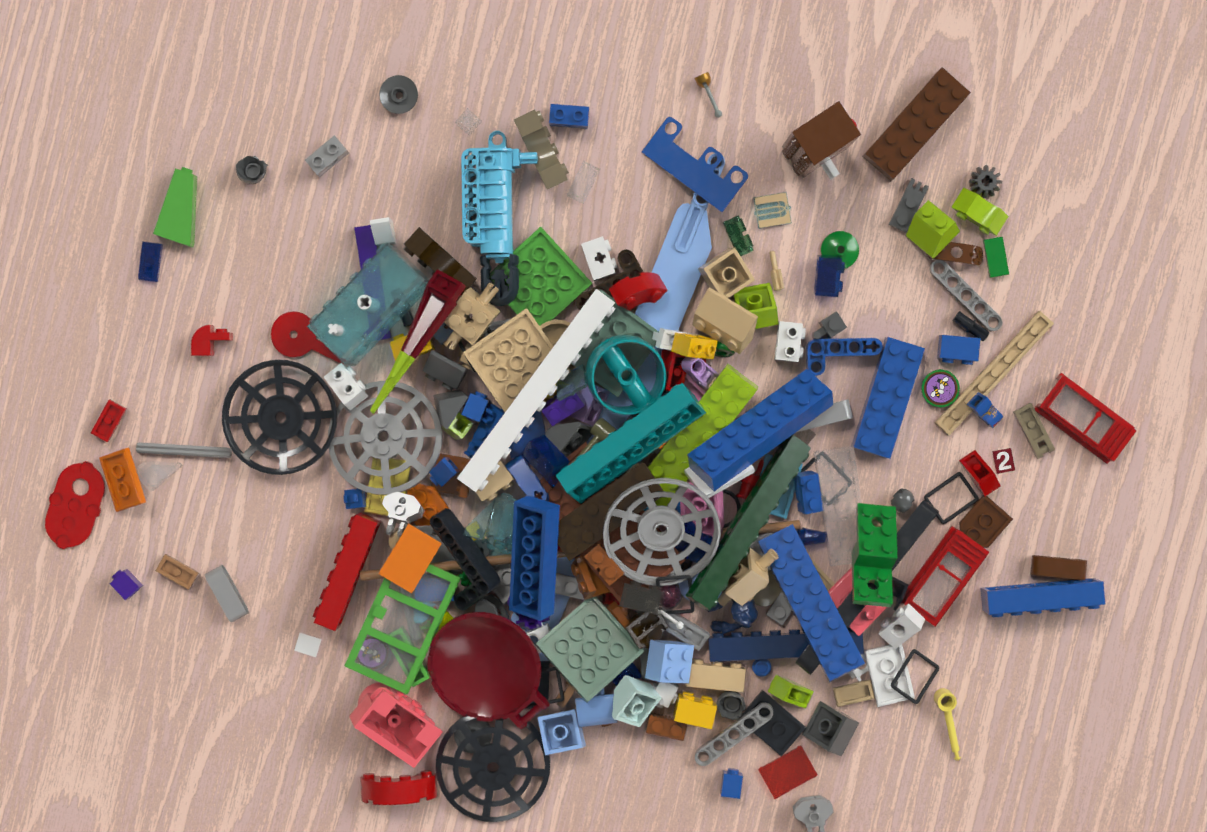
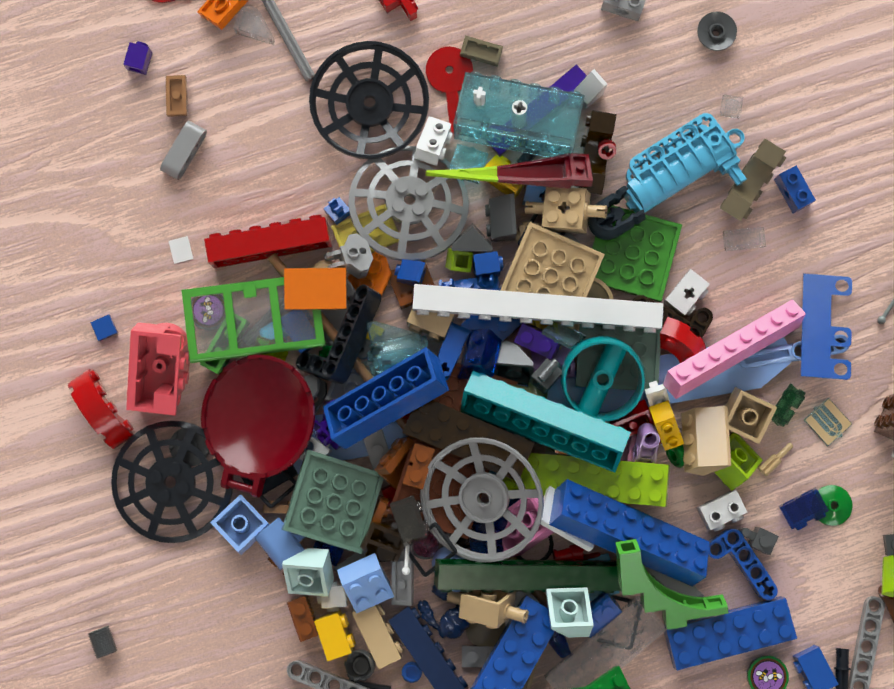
camera: 60 degrees right, 5 degrees down
none -> blue tile [90,314,118,341]
none -> clear light blue piece [448,144,488,184]
none -> dark tan plate [460,35,503,67]
none -> dark grey brick [529,358,562,395]
none -> light aqua slope [546,587,594,638]
none -> bush [598,139,616,160]
none -> bright green arch [615,539,728,630]
none -> bright pink brick [663,300,806,399]

